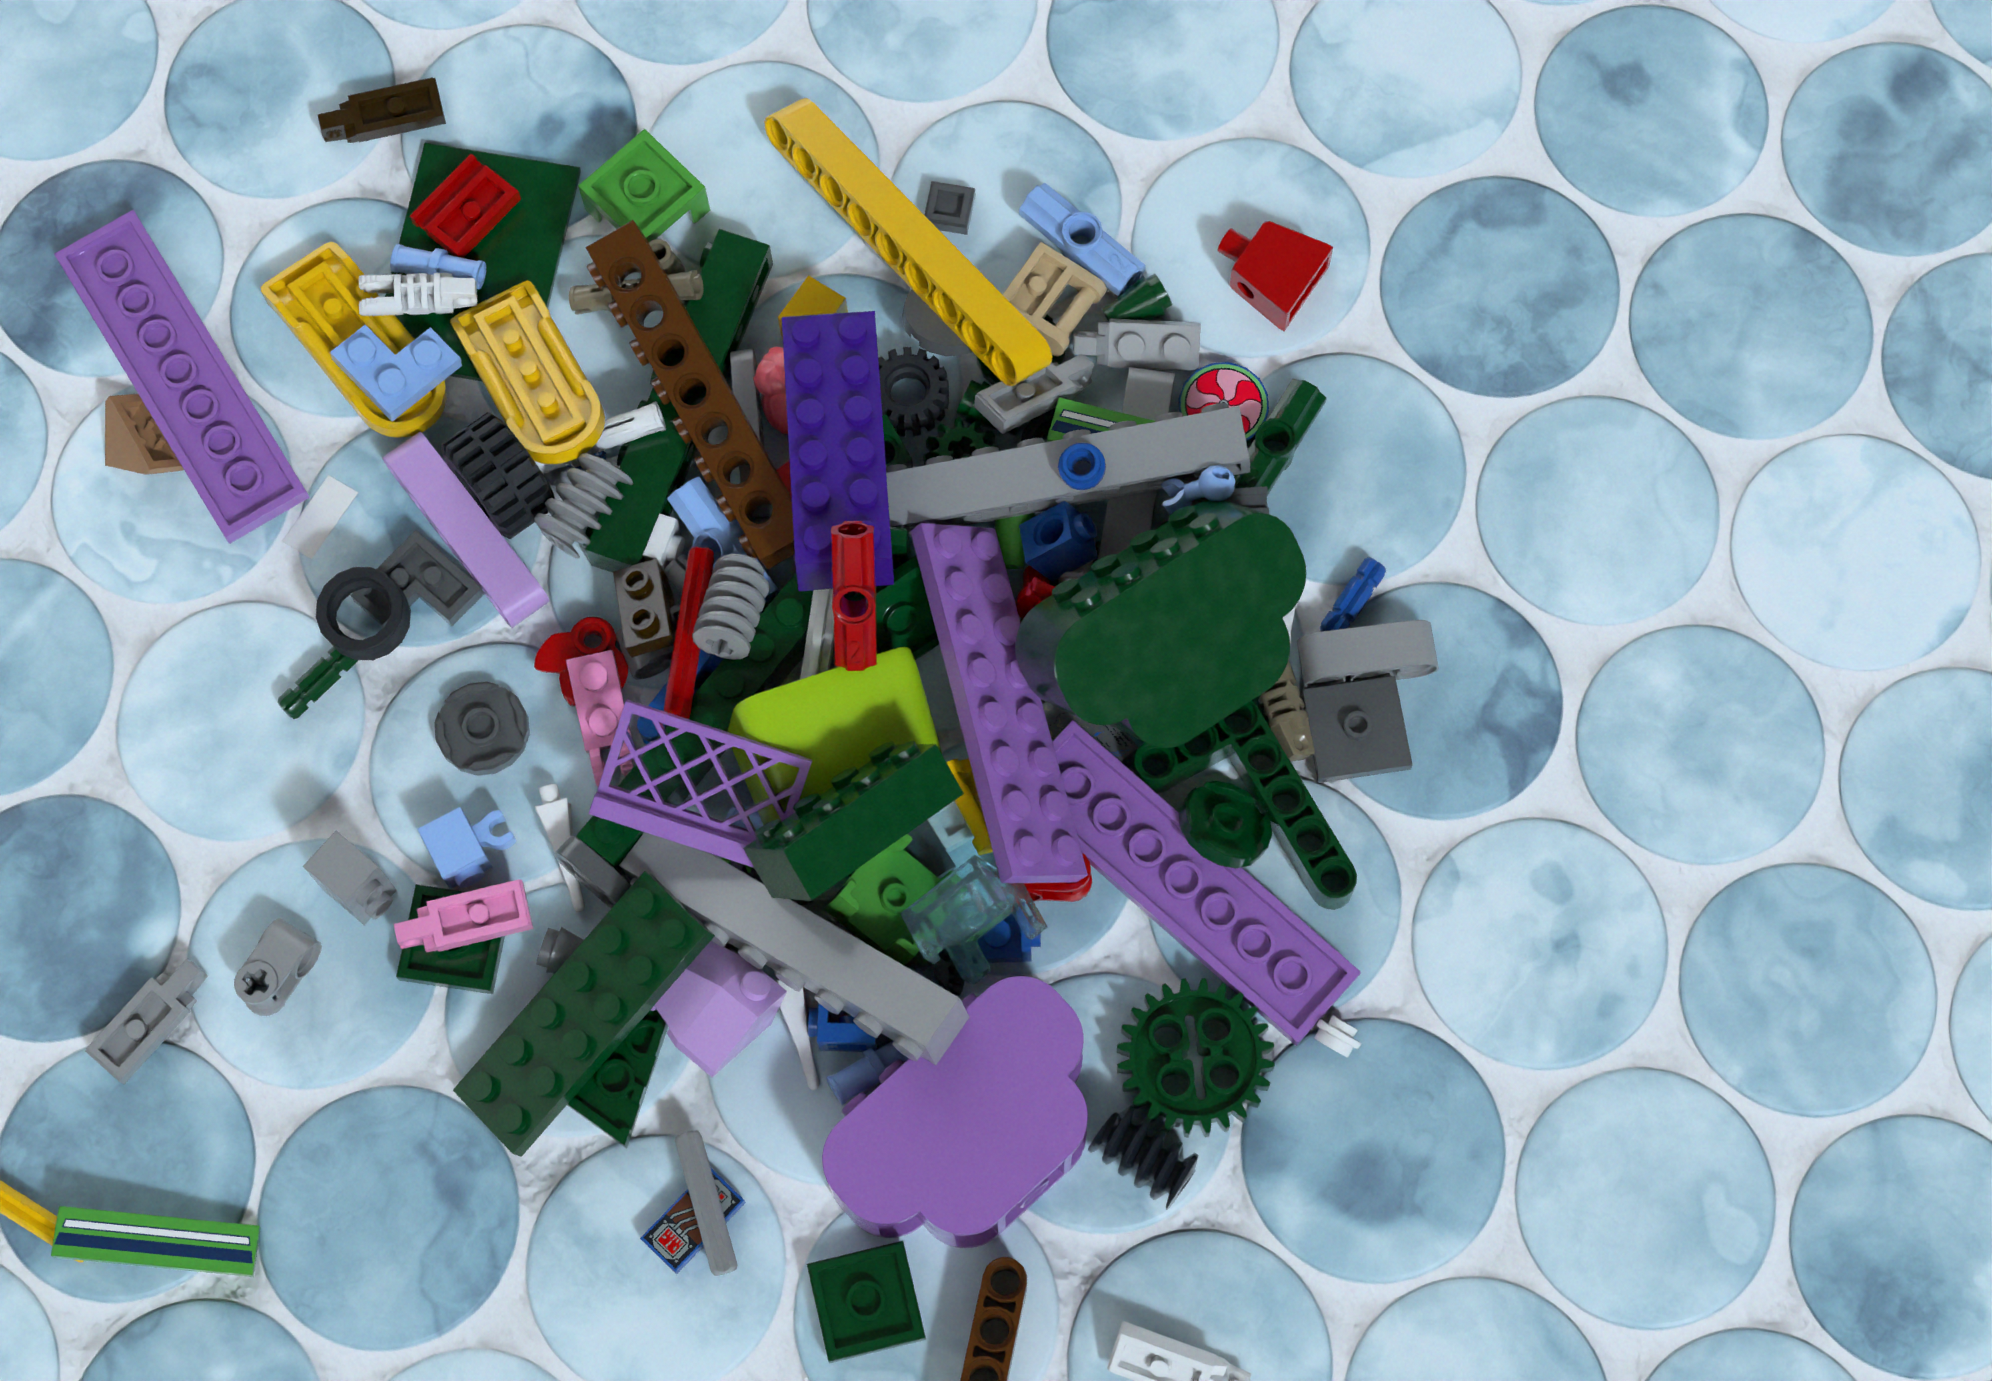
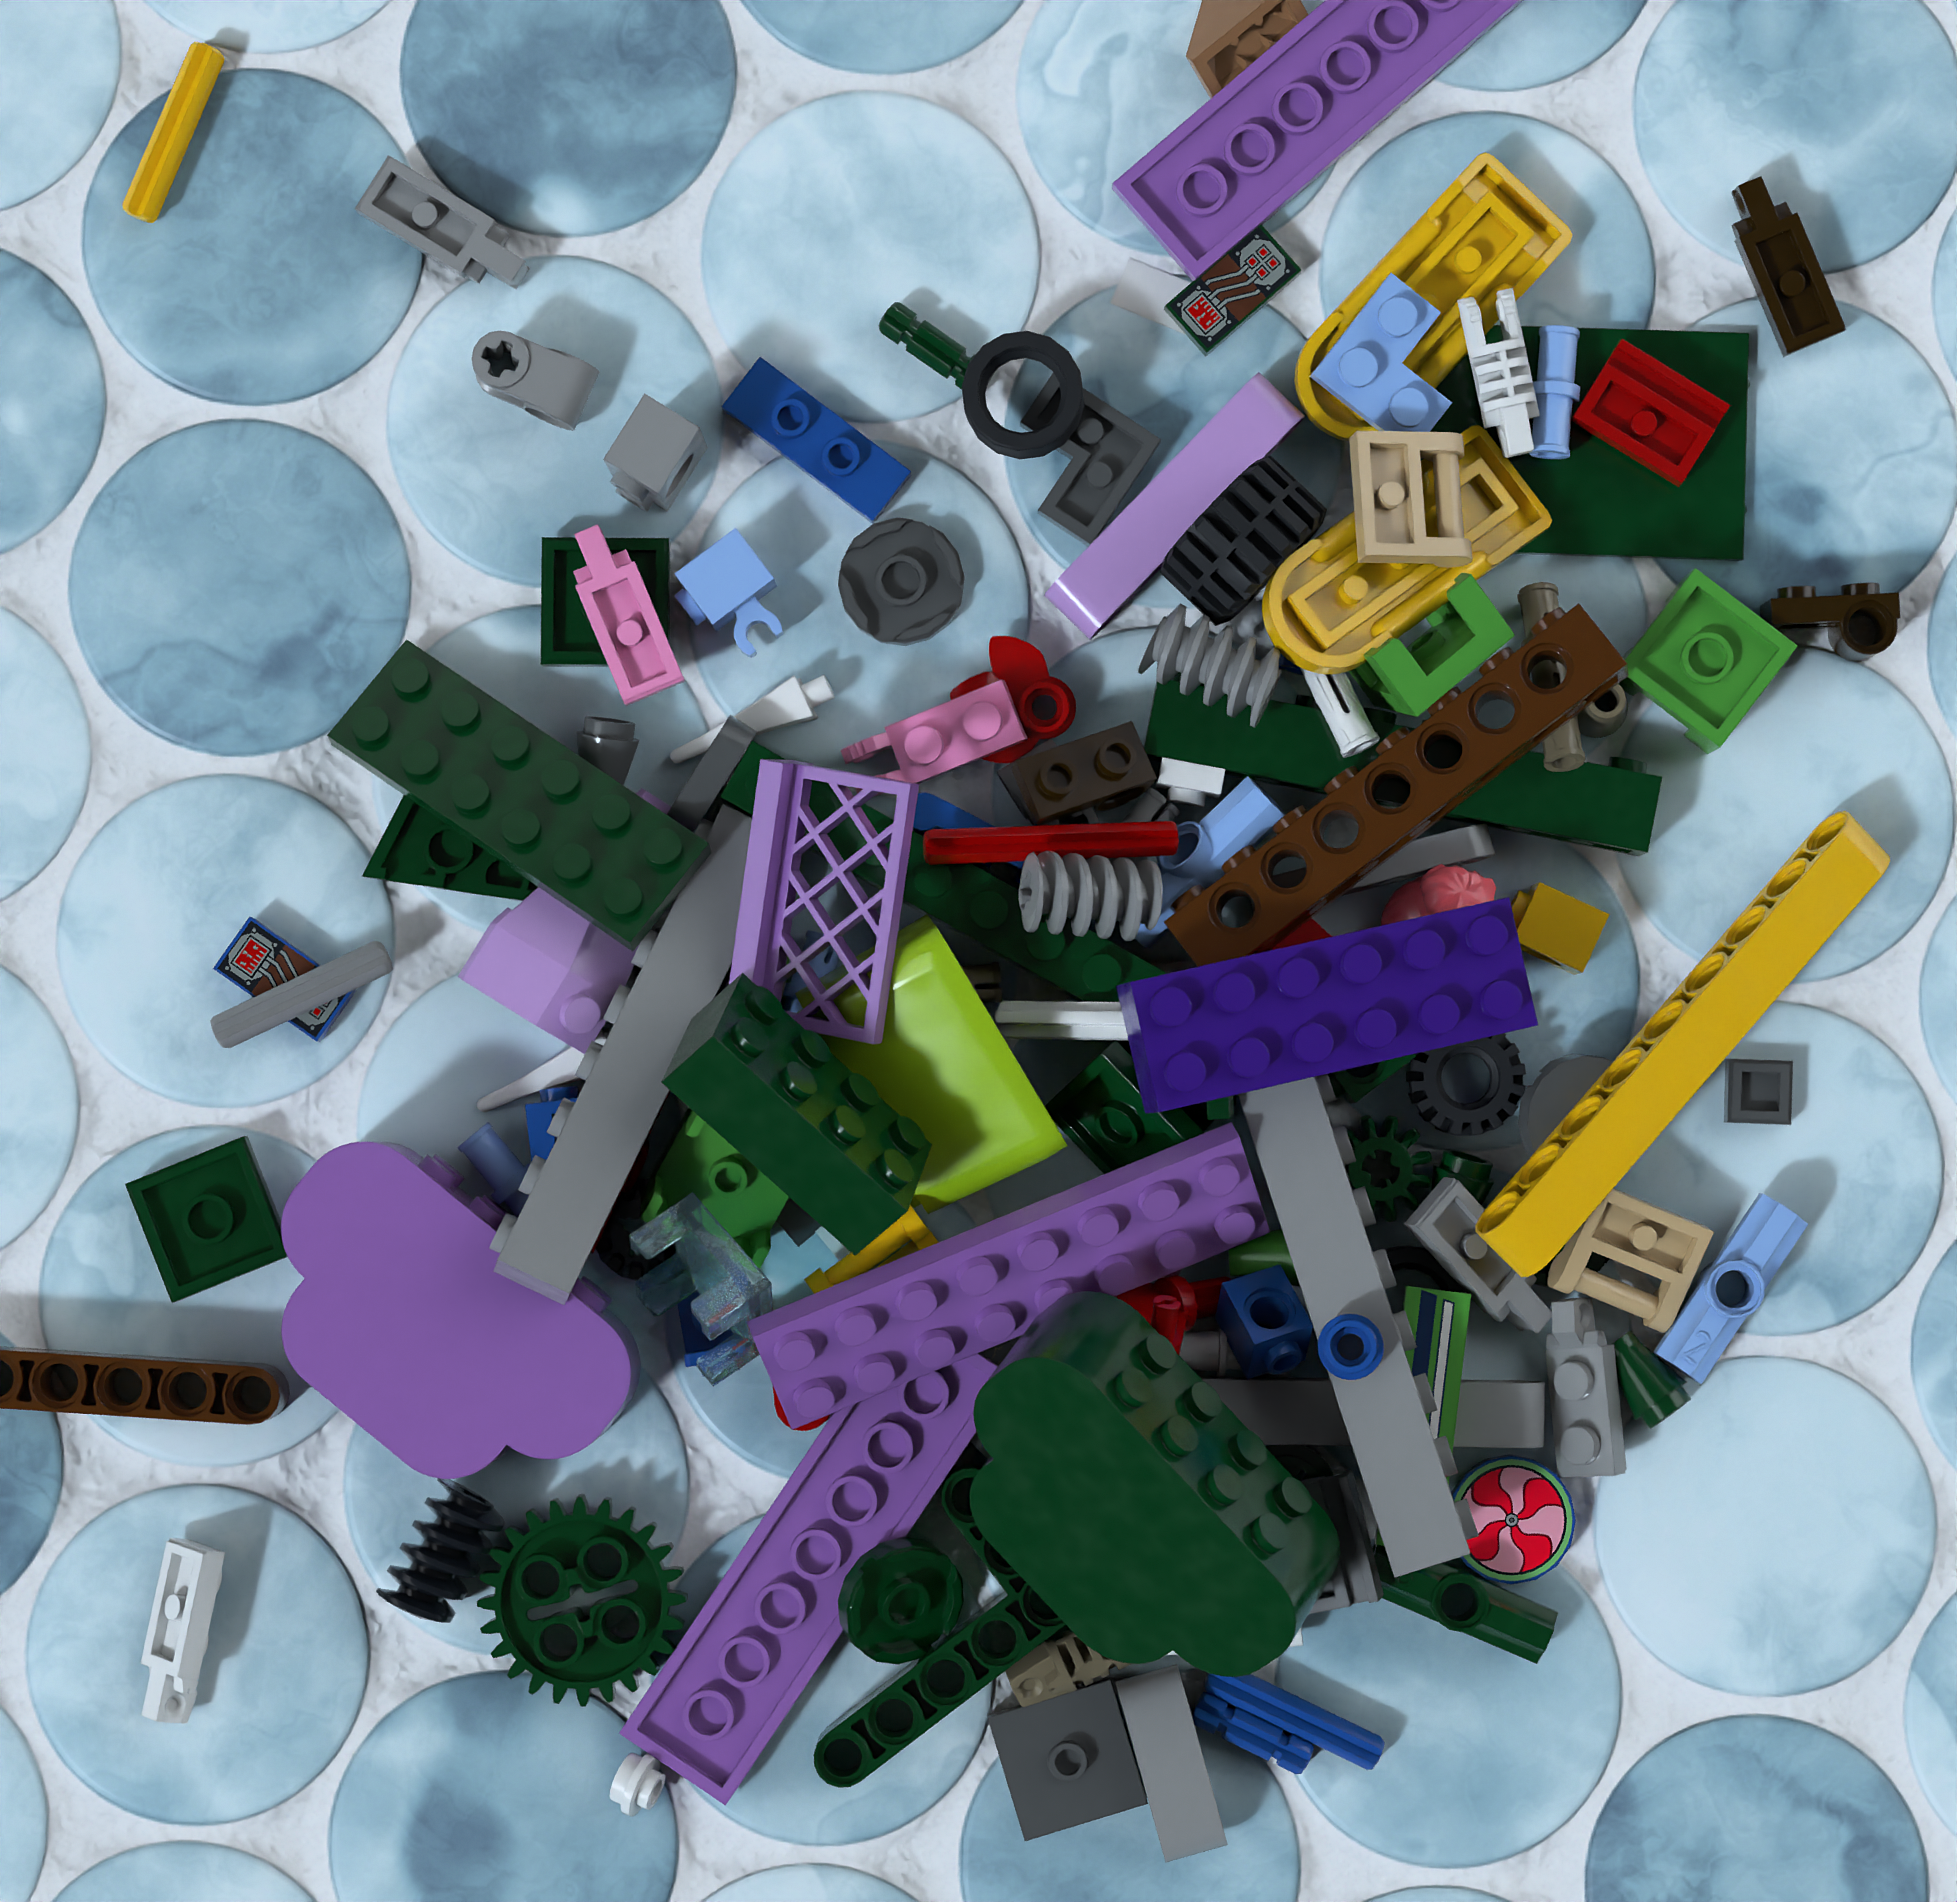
camera: 80 degrees right, 15 degrees up
bright green tile [51,1206,261,1277] -> none
red piece [831,521,877,671] -> none
light blue arm [1162,465,1235,515] -> none
red torso [1217,221,1333,332] -> none
none -> blue plate [721,357,911,524]
none -> tile [1164,224,1302,357]
none -> blue axle [1204,1673,1385,1770]
none -> tan plate [1349,431,1472,568]
none -> bright green panel [1349,573,1515,717]
none -> dark brown plate [1760,583,1900,661]

